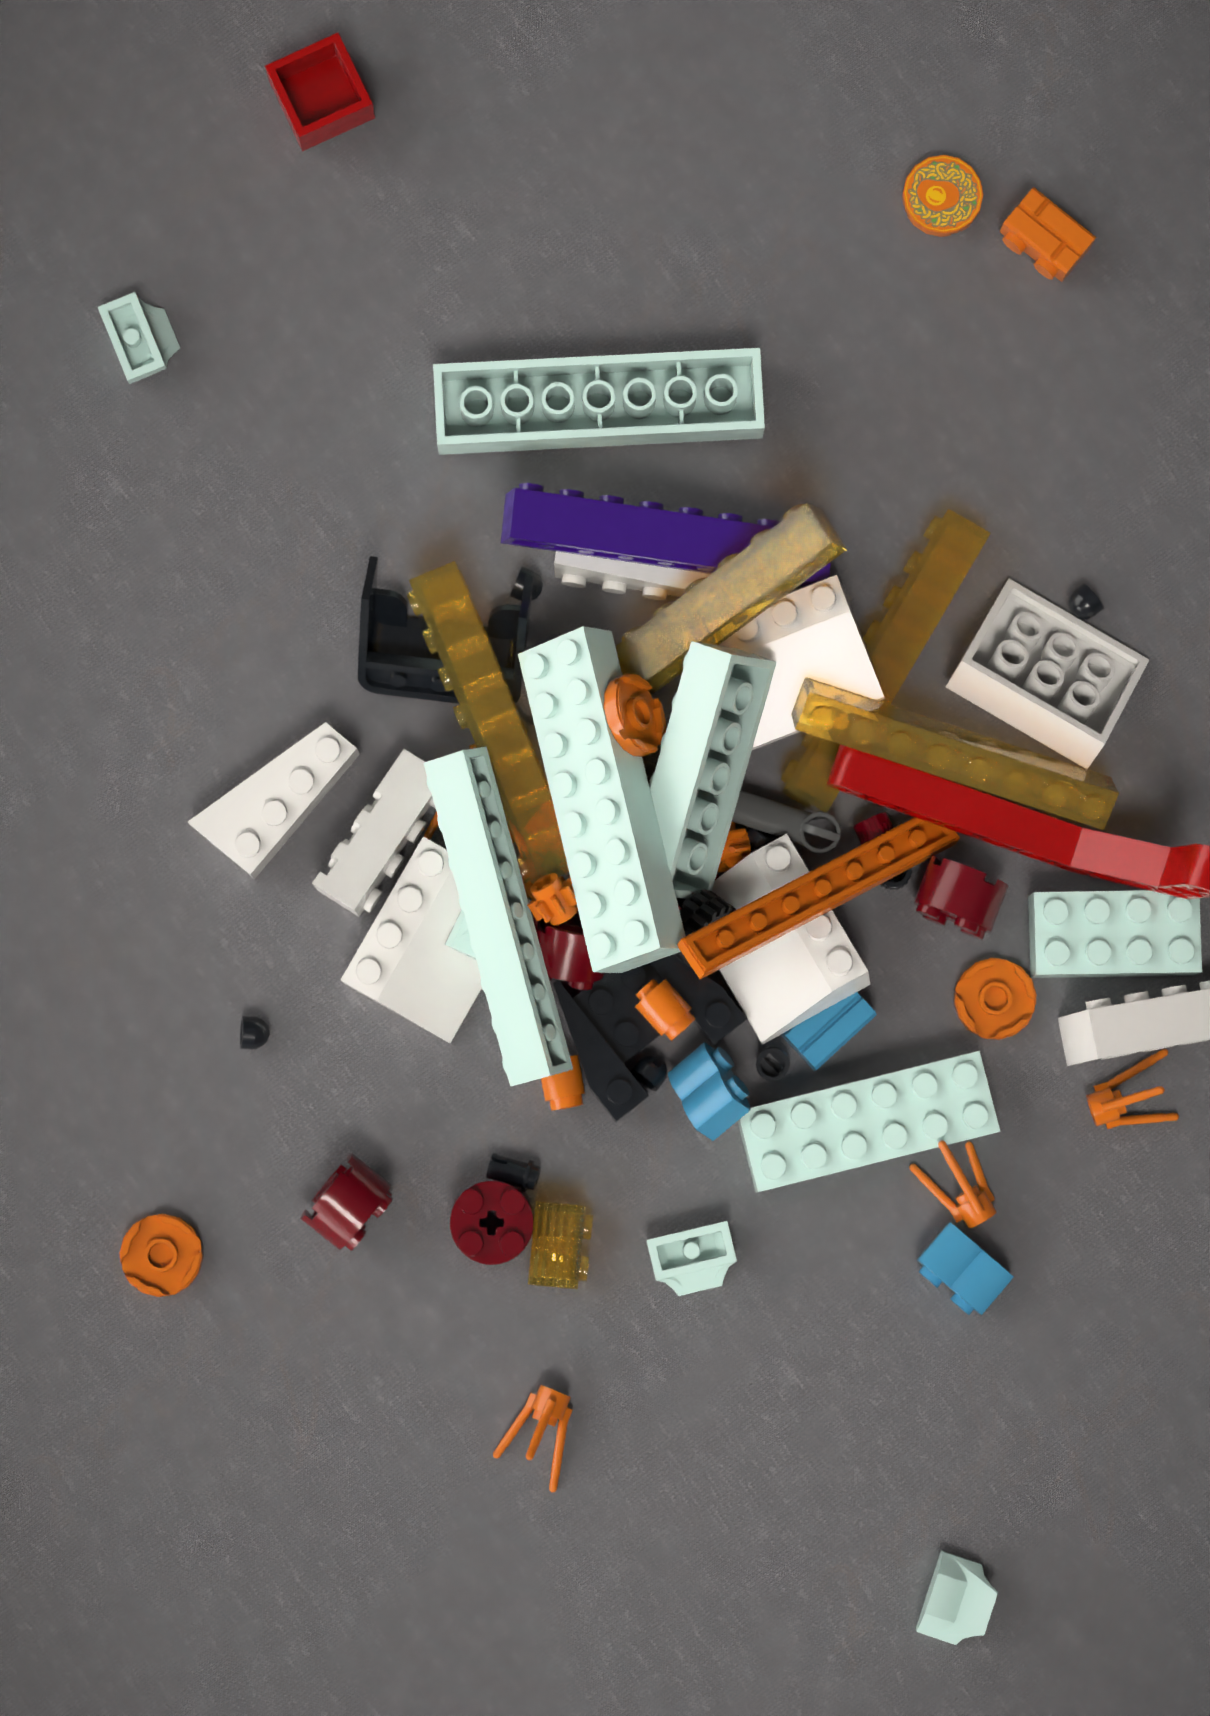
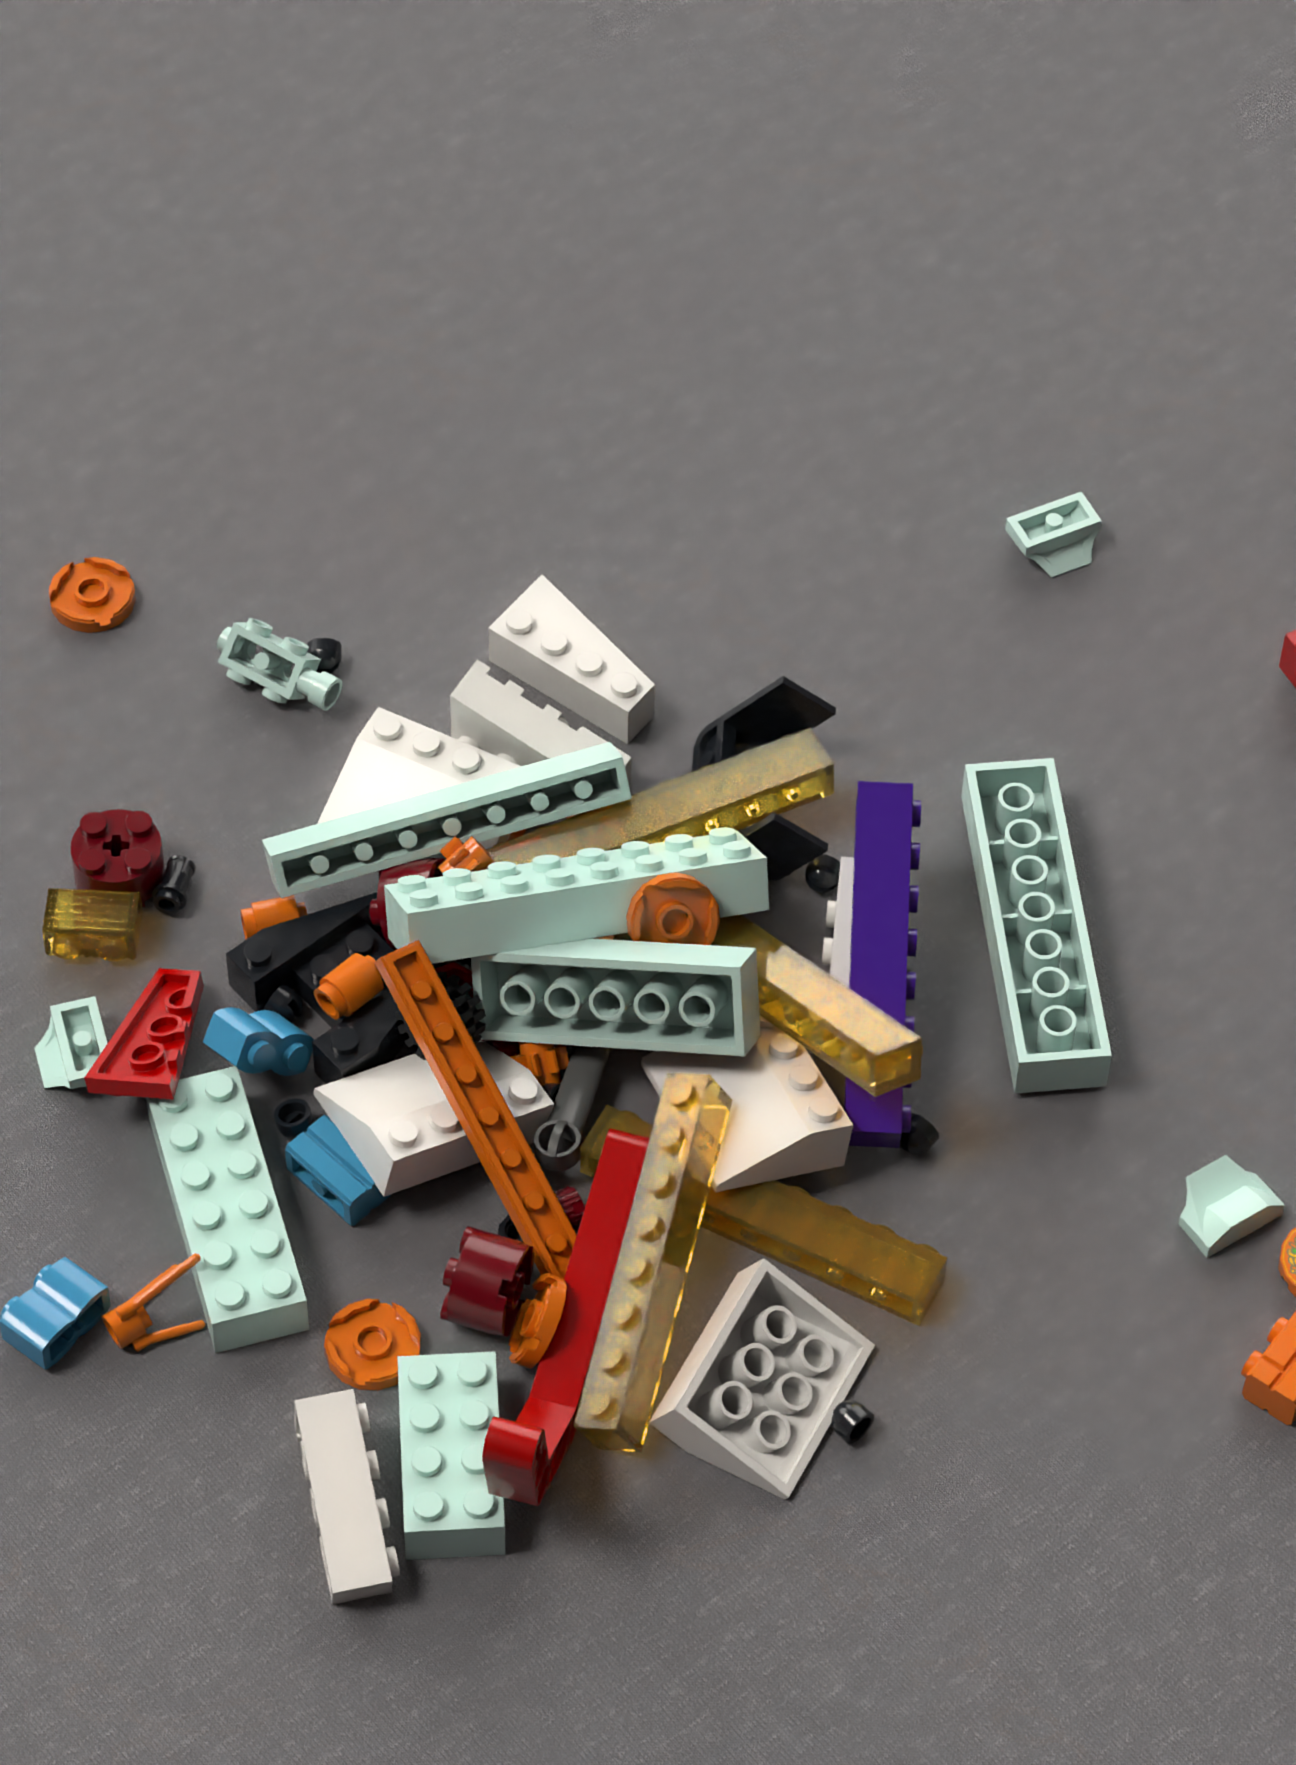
camera: 90 degrees right, 30 degrees down
dark red brick [300,1153,393,1251] -> none
orange plant [1086,1049,1179,1130] -> none
none -> red wing [84,968,204,1100]
none -> light aqua brick [217,618,342,711]
none -> orange tile [509,1273,567,1369]
none -> light aqua slope [1179,1155,1285,1258]

